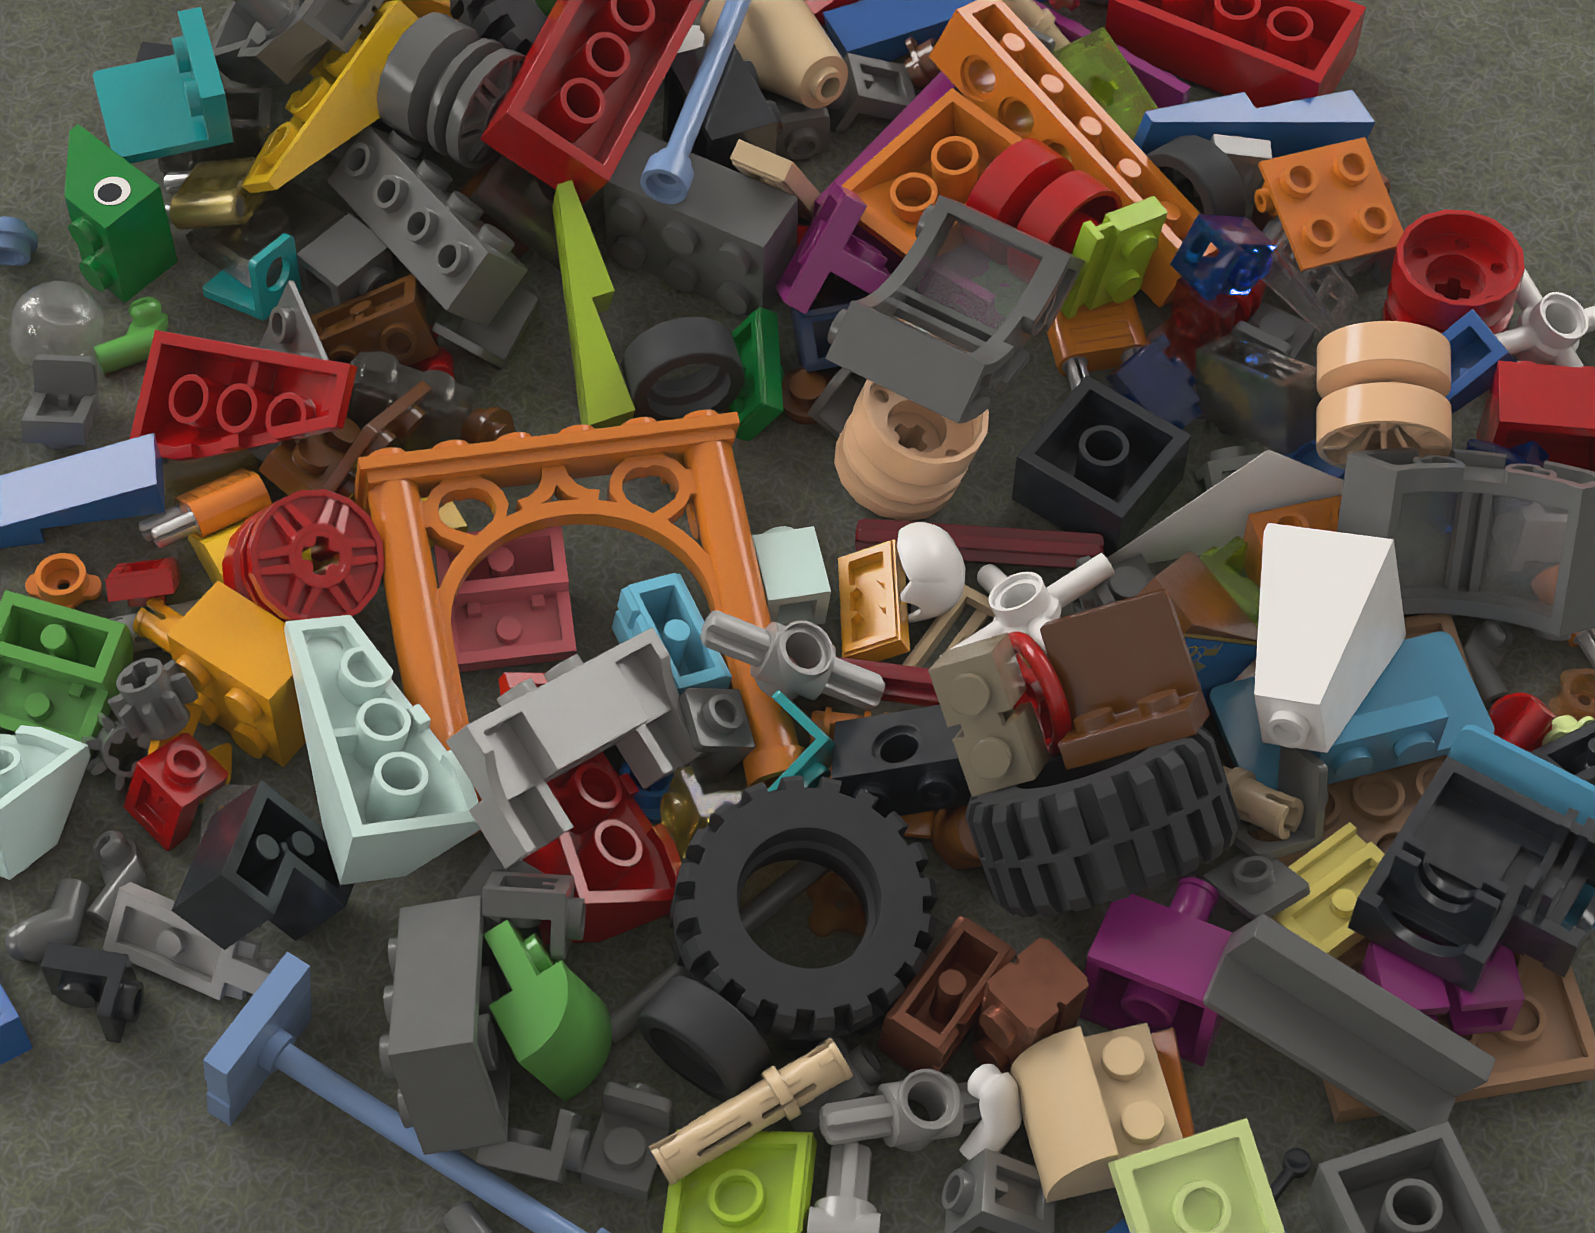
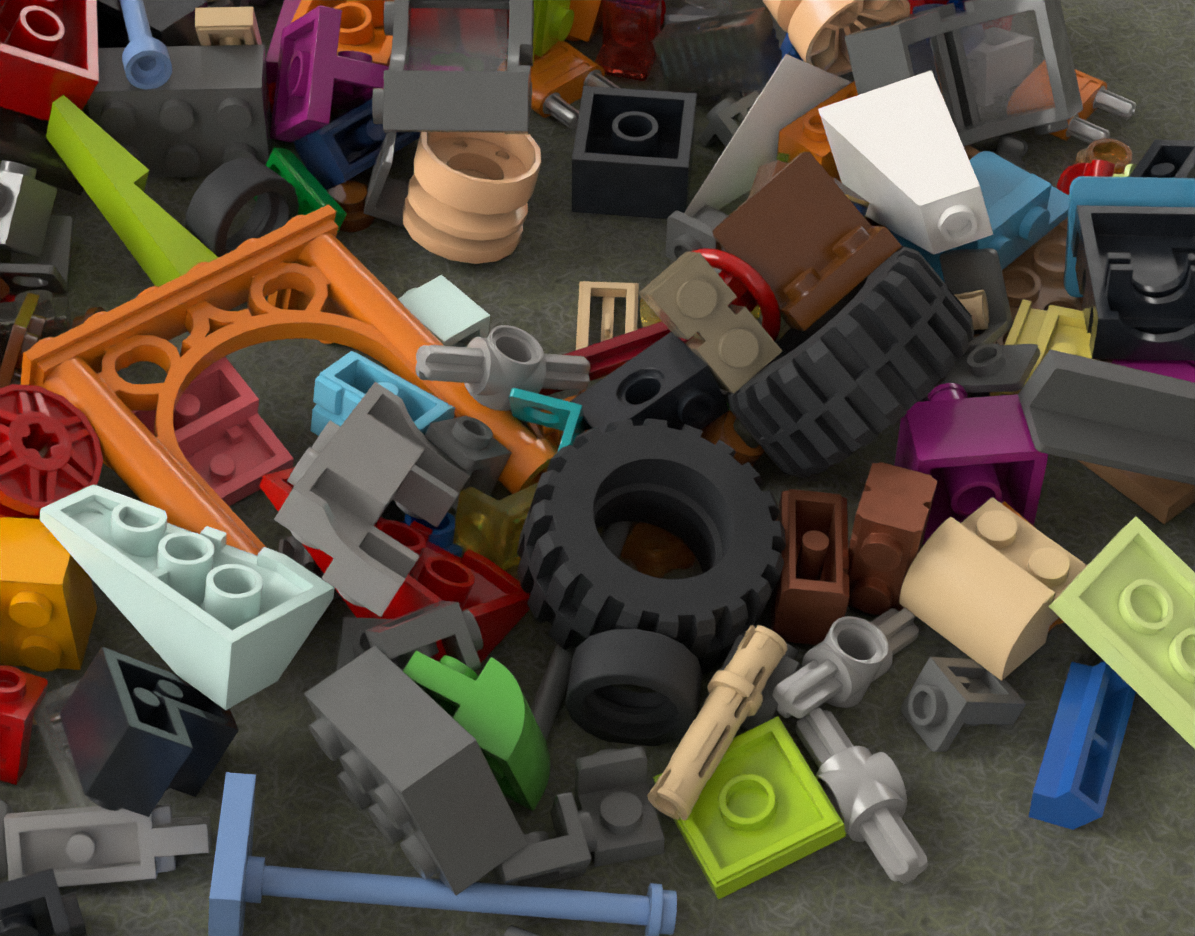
camera: 30 degrees left, 10 degrees down
light orange plate [838,539,910,662] -> none
dark red axle [855,518,1104,569] -> none
white hair [897,522,966,623] -> none
white bar [940,553,1115,658] -> none
white arm [959,1064,1022,1160] -> none
clear blue brick [1105,334,1202,429] -> none

